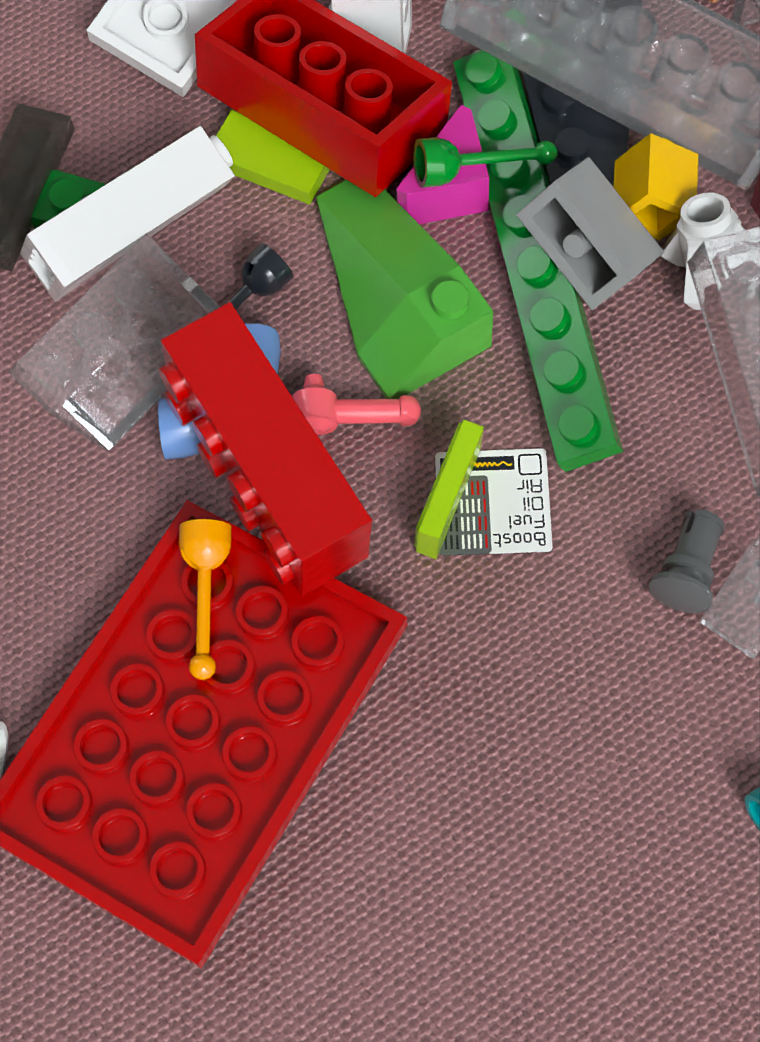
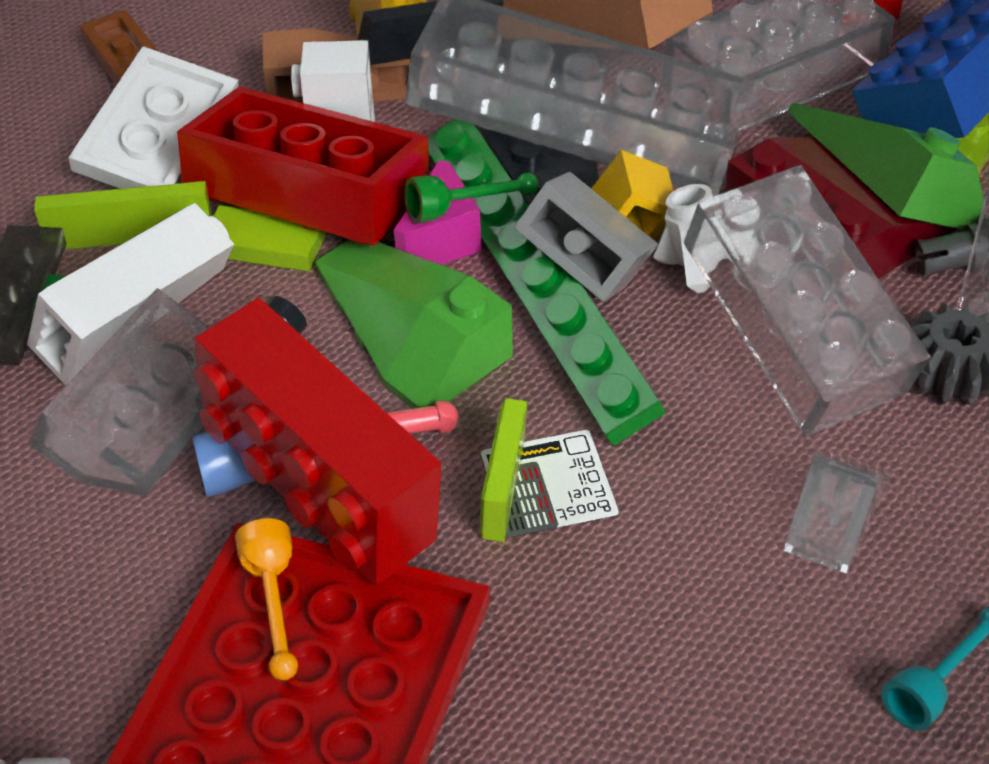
camera: 15 degrees left, 20 degrees down
dark grey pin [649,509,725,613] -> none
none -> lime tile [34,181,212,251]

